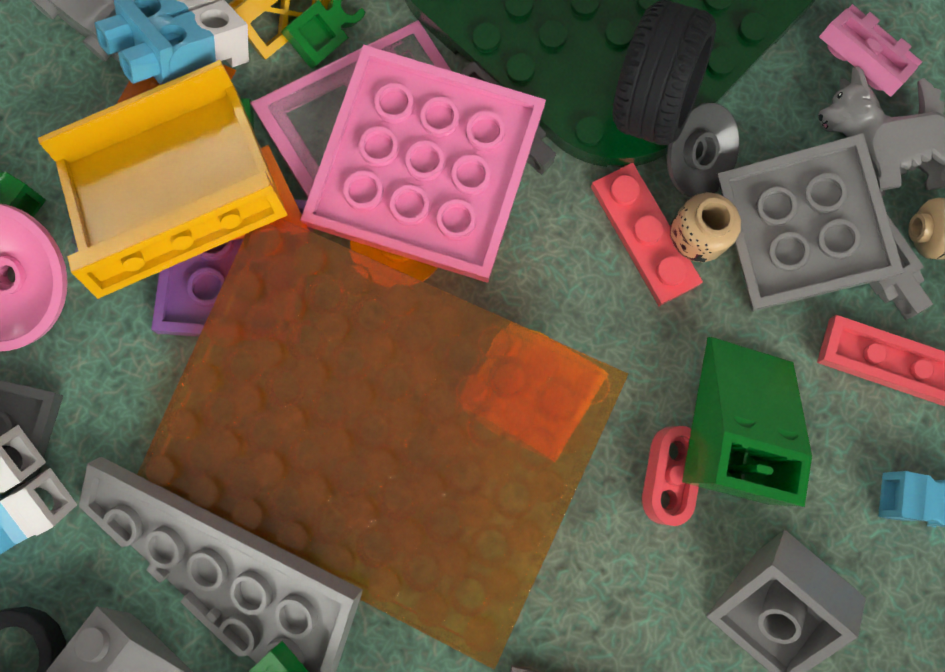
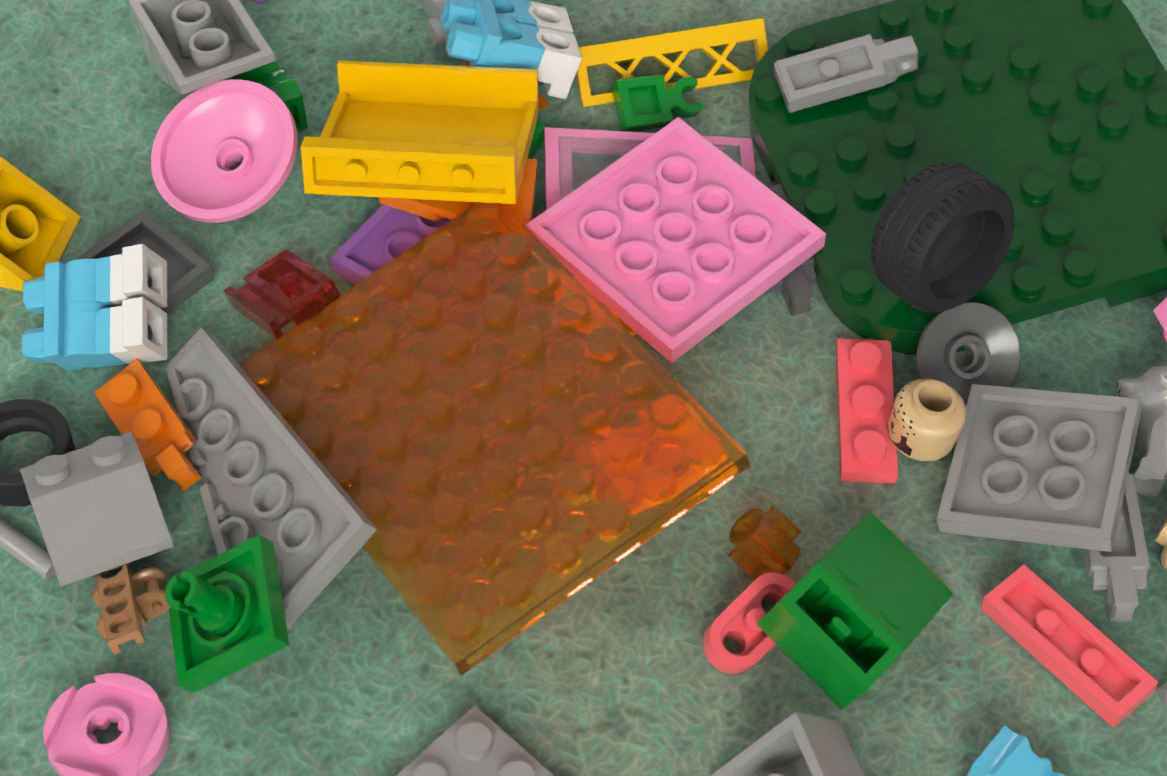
camera: 35 degrees right, 25 degrees down
none -> orange hinge [94,359,202,491]
none -> clear red plate [224,249,341,340]
none -> clear orange gear [728,506,801,580]

